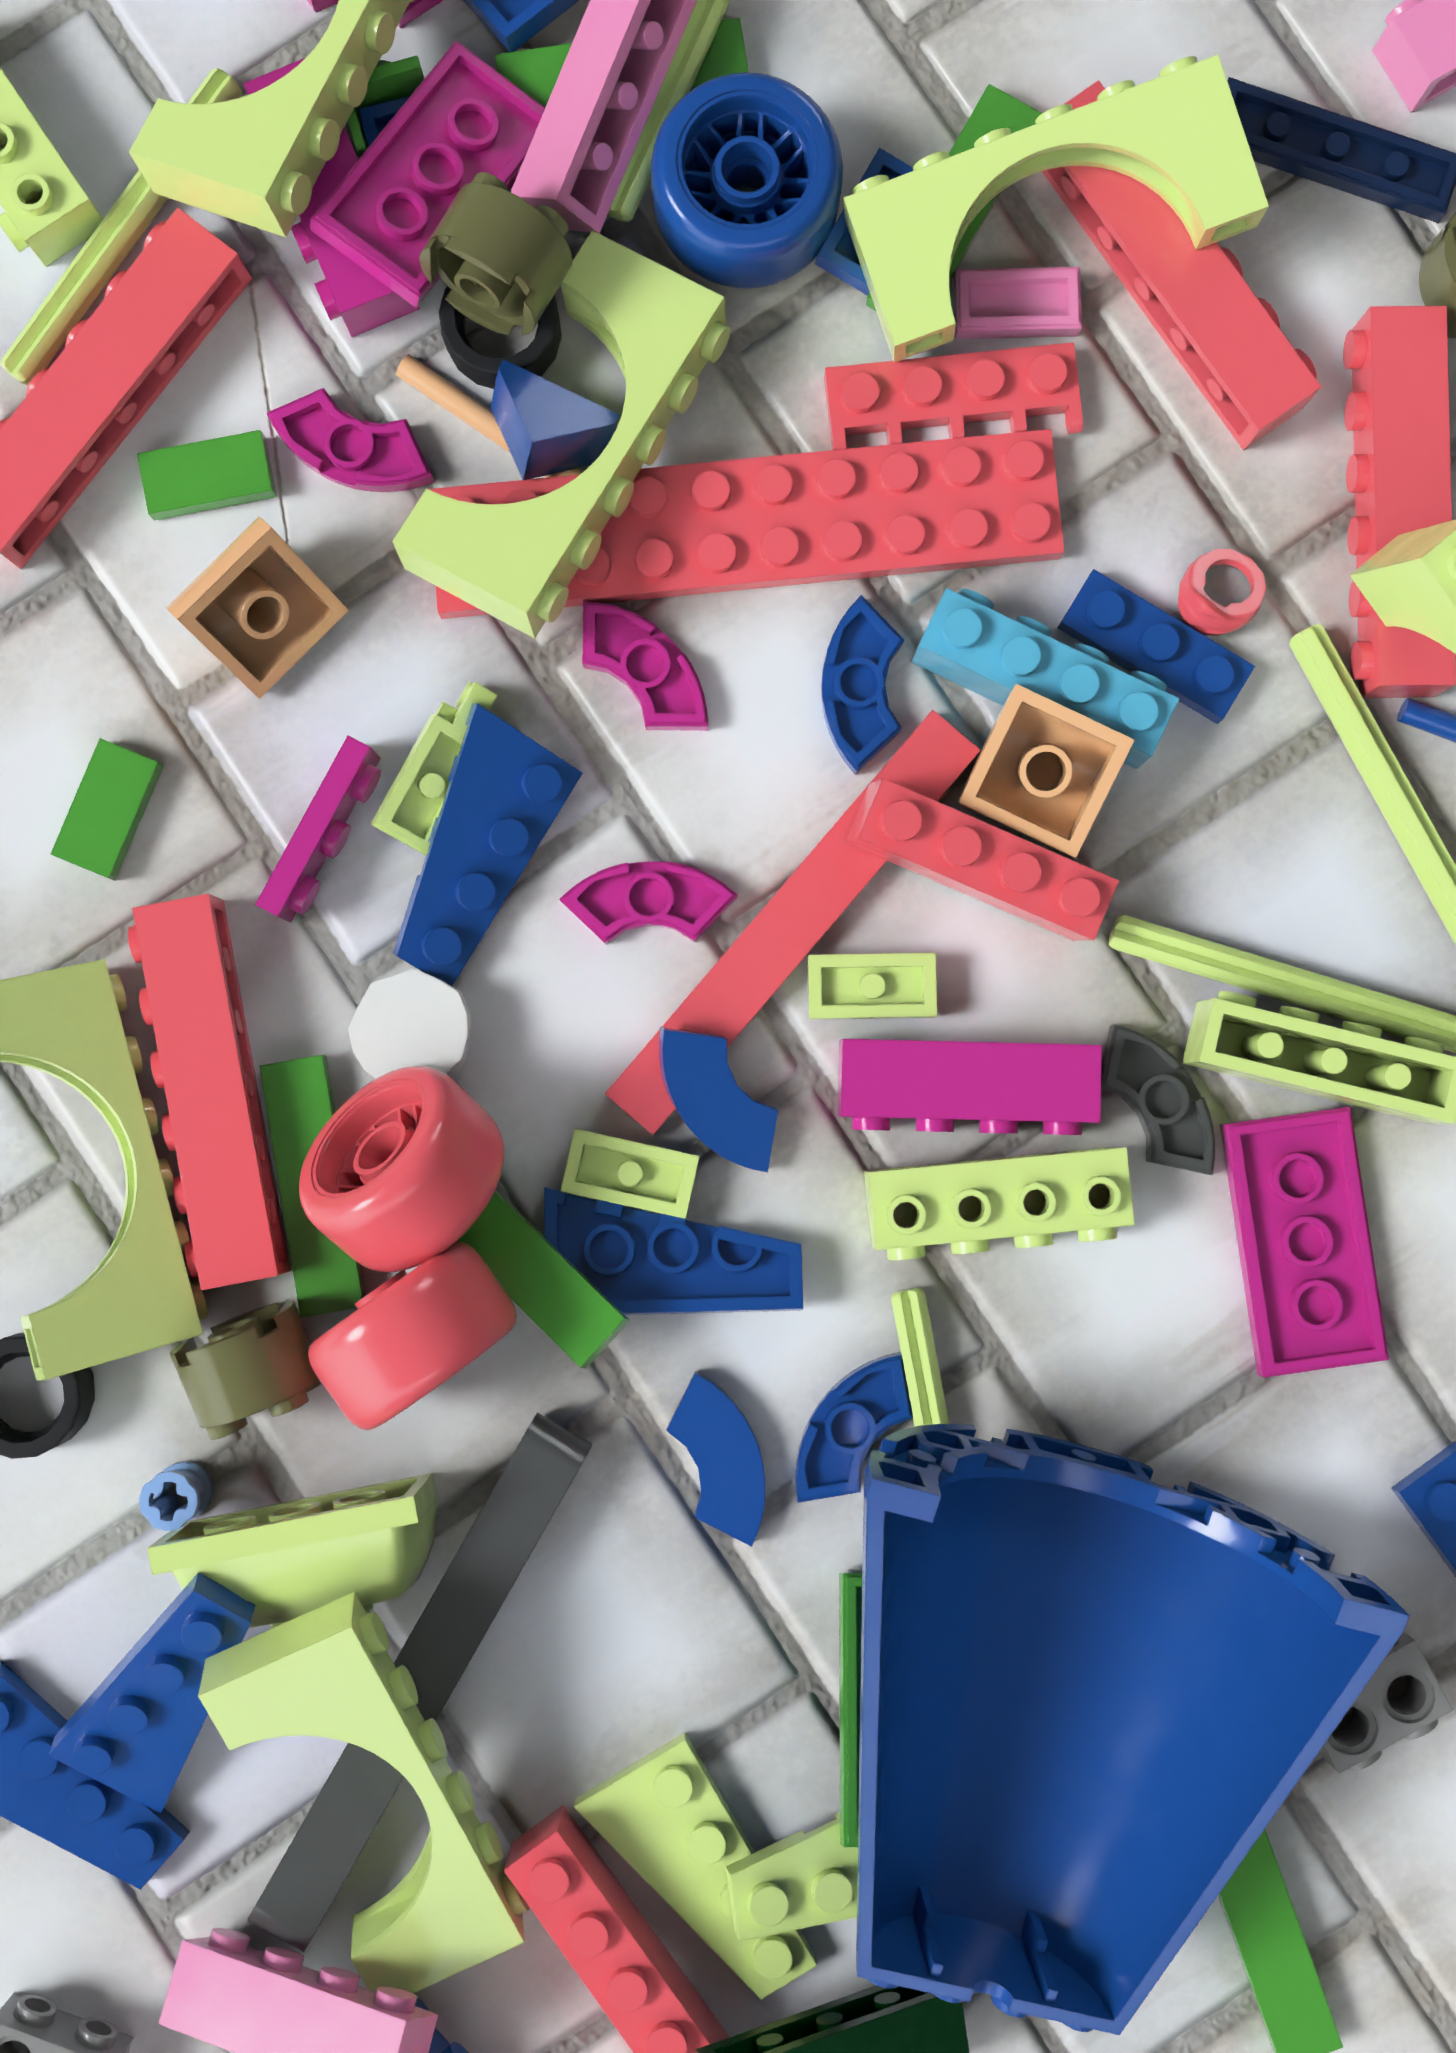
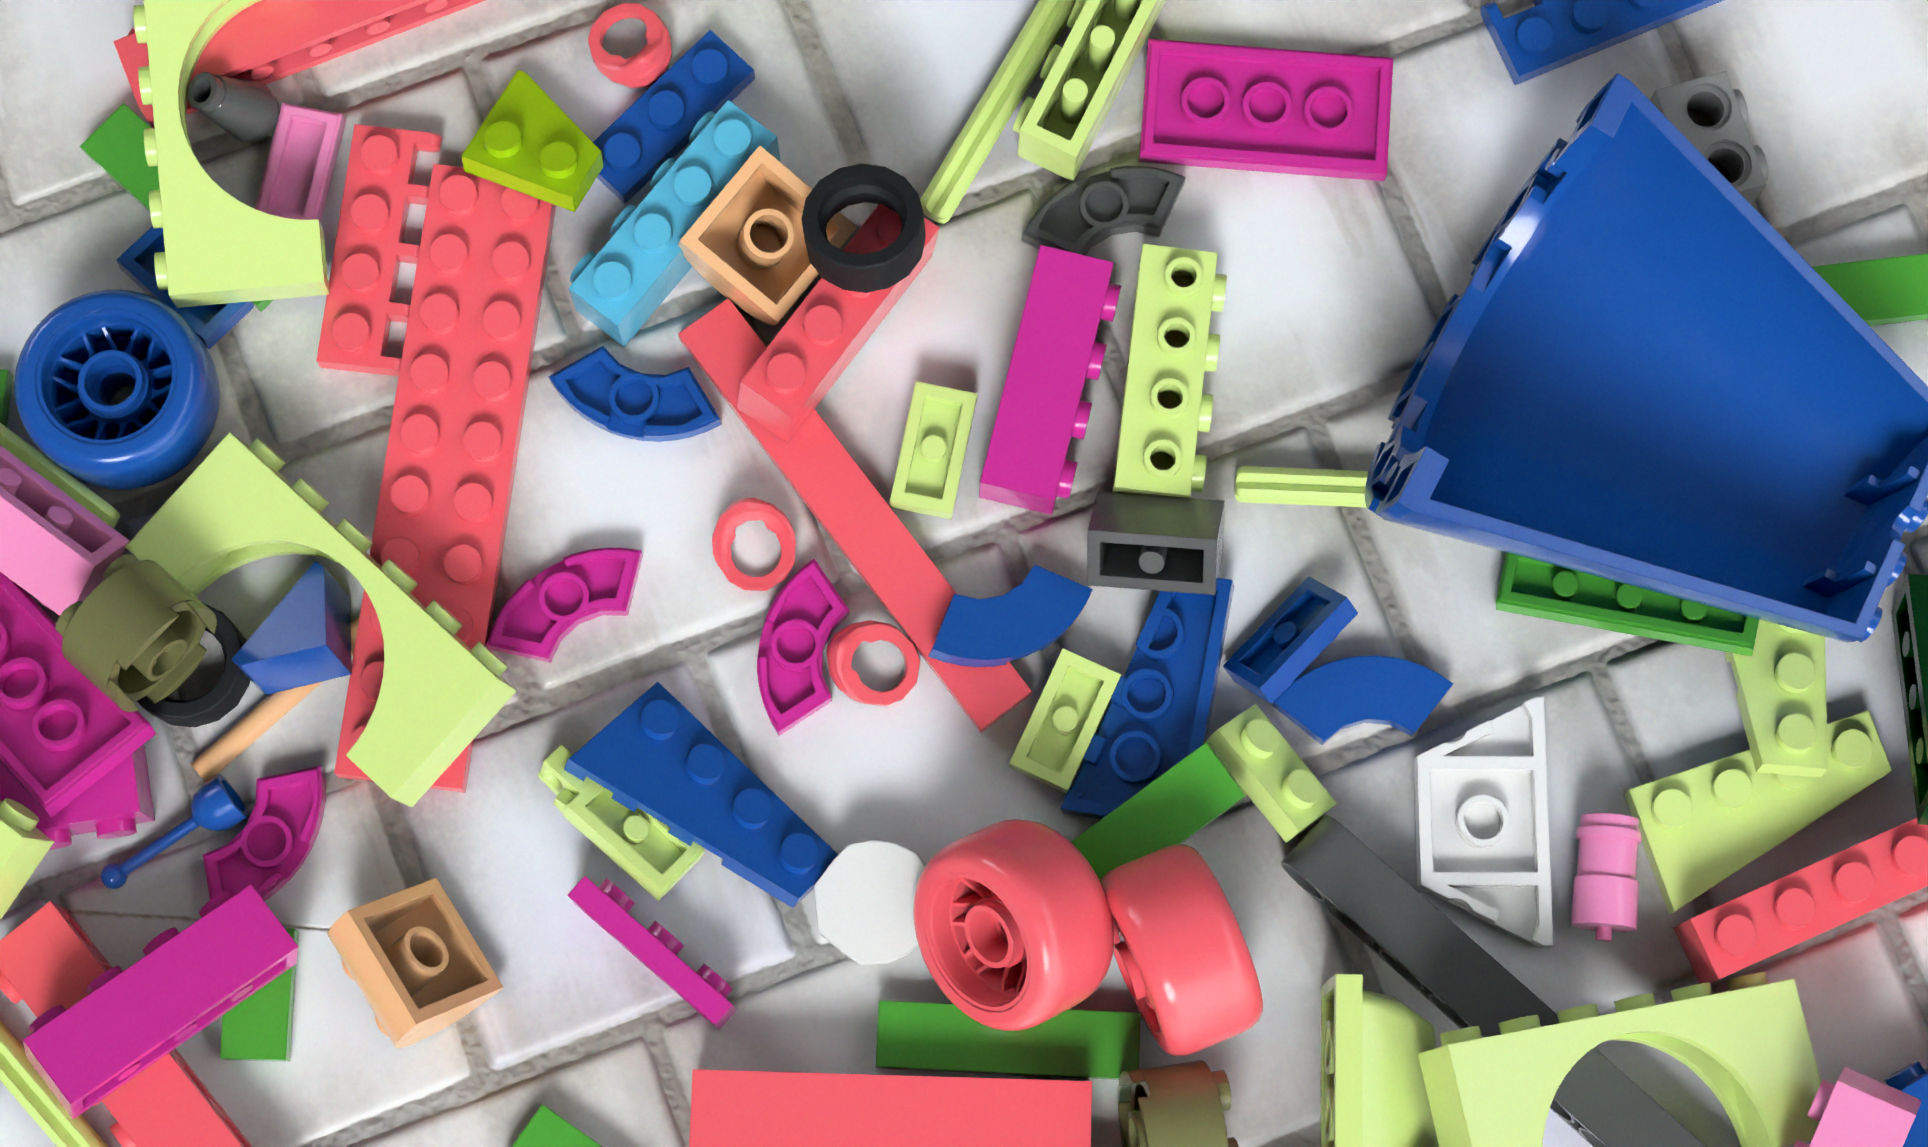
camera: 75 degrees left, 10 degrees down
blue tile [795,1352,913,1503] -> none
none -> dark pink brick [23,884,298,1120]
none -> blue hinge [101,774,248,889]
none -> dark grey cone [187,72,279,141]
none -> lime wing [461,70,604,212]
none -> coral piece [712,498,796,591]
none -> black tyre [801,163,926,293]
none -> coral piece [826,620,920,706]
none -> dark grey brick [1087,492,1225,595]
none -> yellowish green plate [1205,704,1337,843]
none -> blue plate [1223,576,1358,704]
none -> white wing [1414,697,1554,948]
none -> bright pink piece [1571,813,1642,942]

